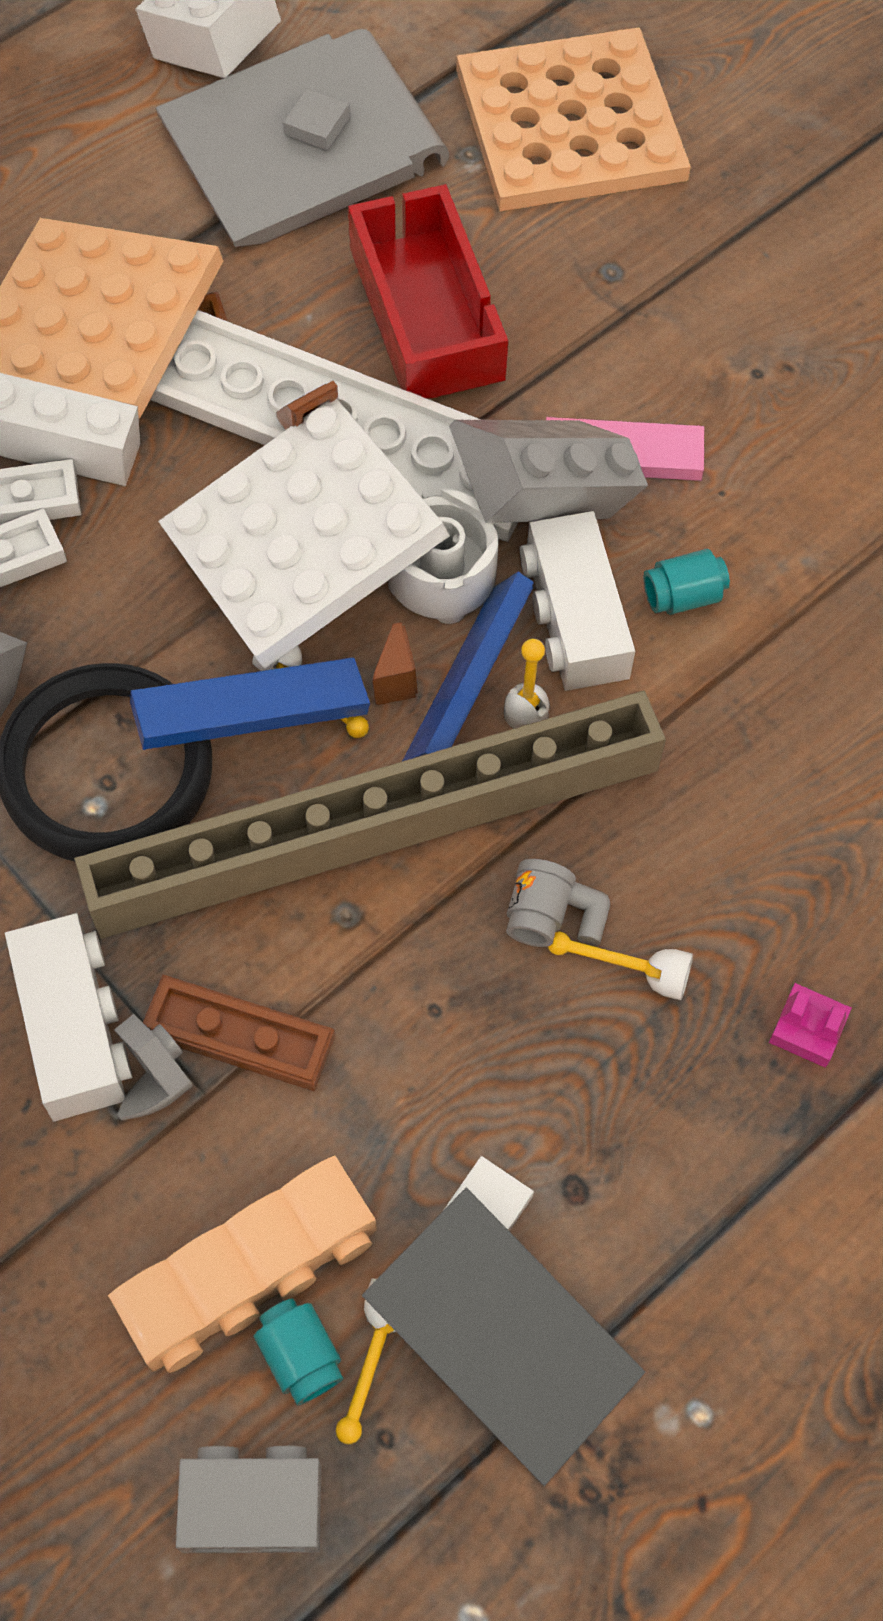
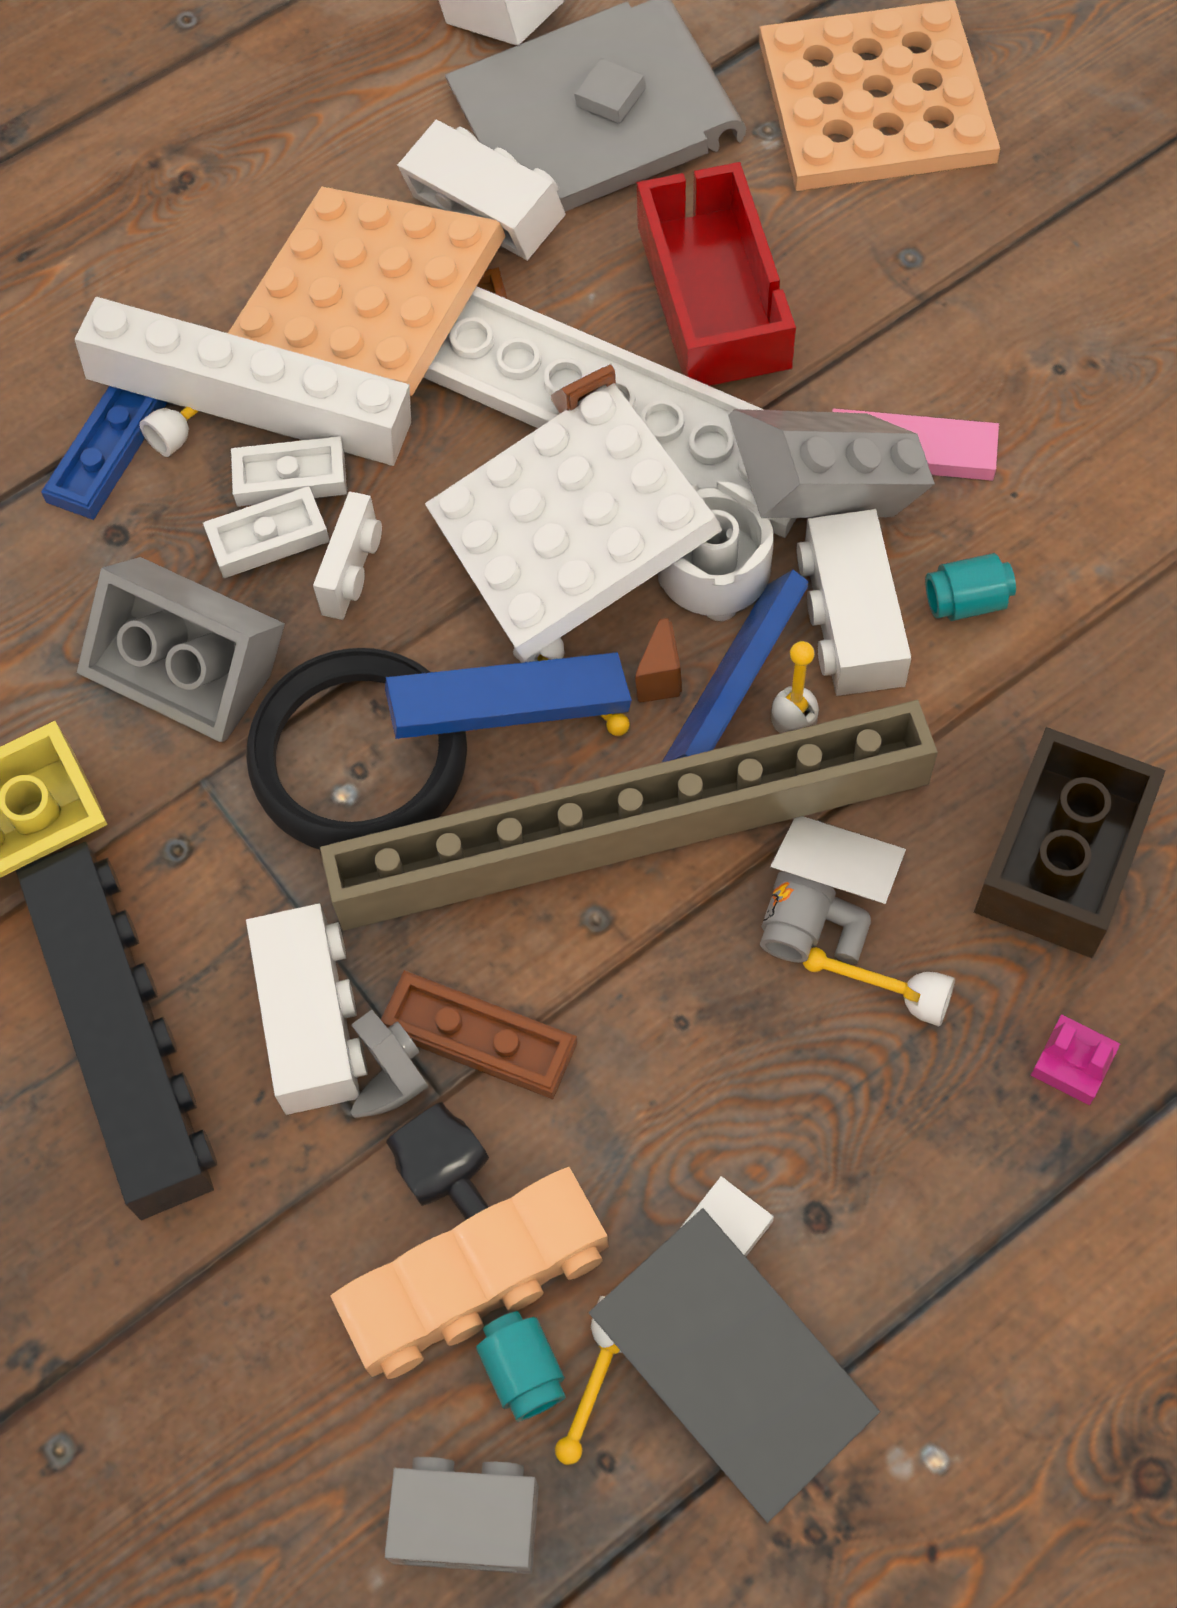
camera: 10 degrees right, 0 degrees up
none -> white plate [313,491,382,620]
none -> black piece [386,1102,489,1220]
none -> white brick [398,119,566,261]
none -> white sticker [771,816,906,904]
none -> dark brown brick [973,727,1166,958]

